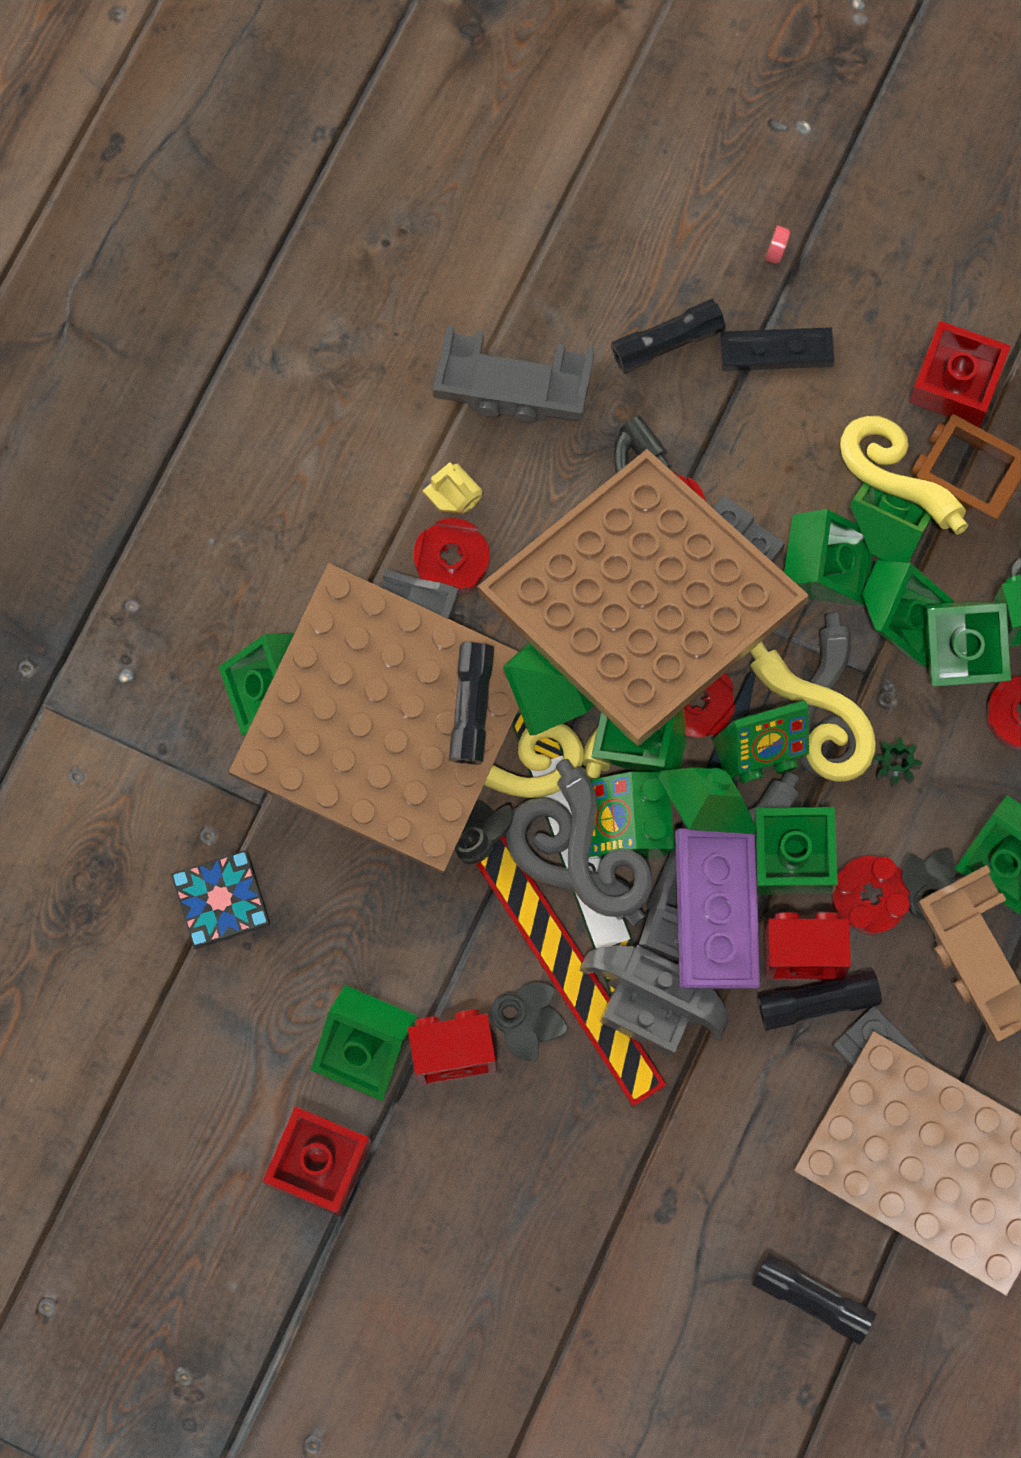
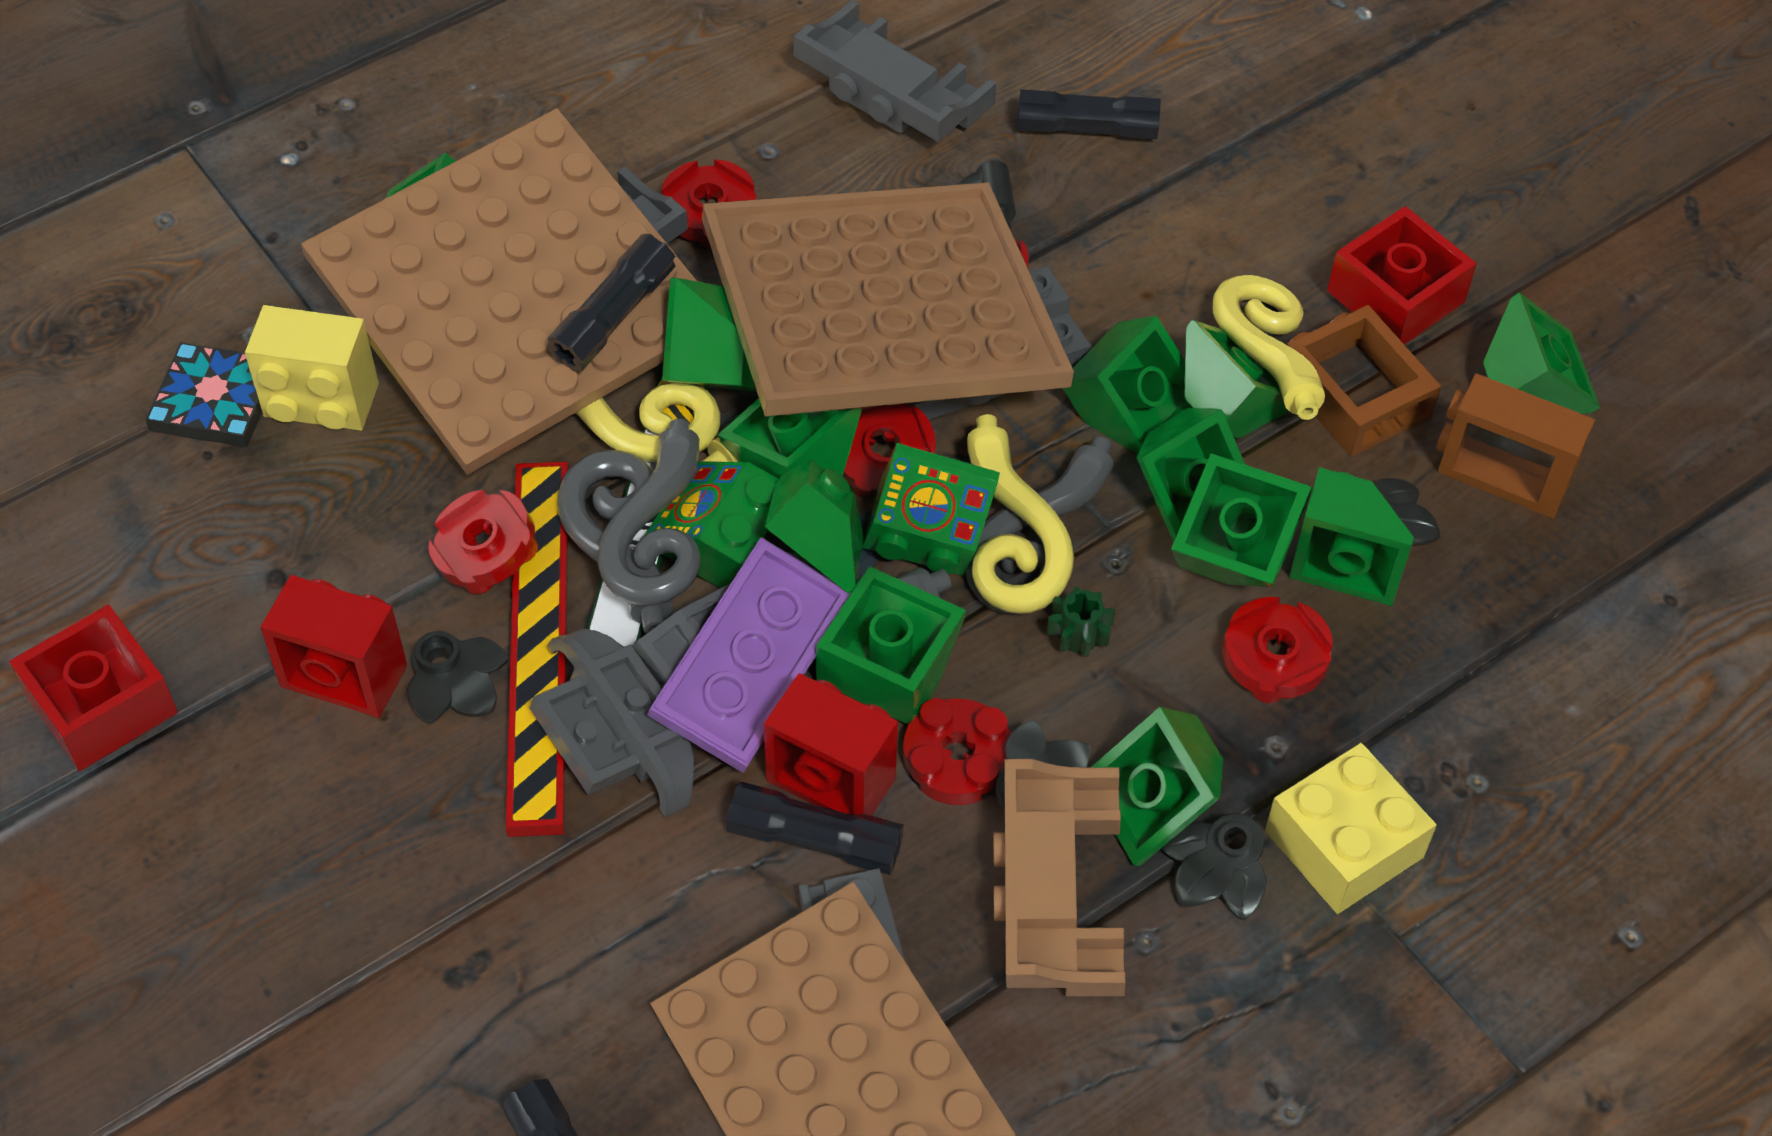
camera: 25 degrees right, 20 degrees down
green slope [310,985,418,1101] -> none
light yellow piece [422,462,483,513] -> none
pearl dark grey plate [454,800,513,864] -> none
black tile [720,327,834,371] -> none
coral tile [765,225,790,265] -> none
none -> light yellow brick [245,305,379,431]
none -> red plate [428,490,538,594]

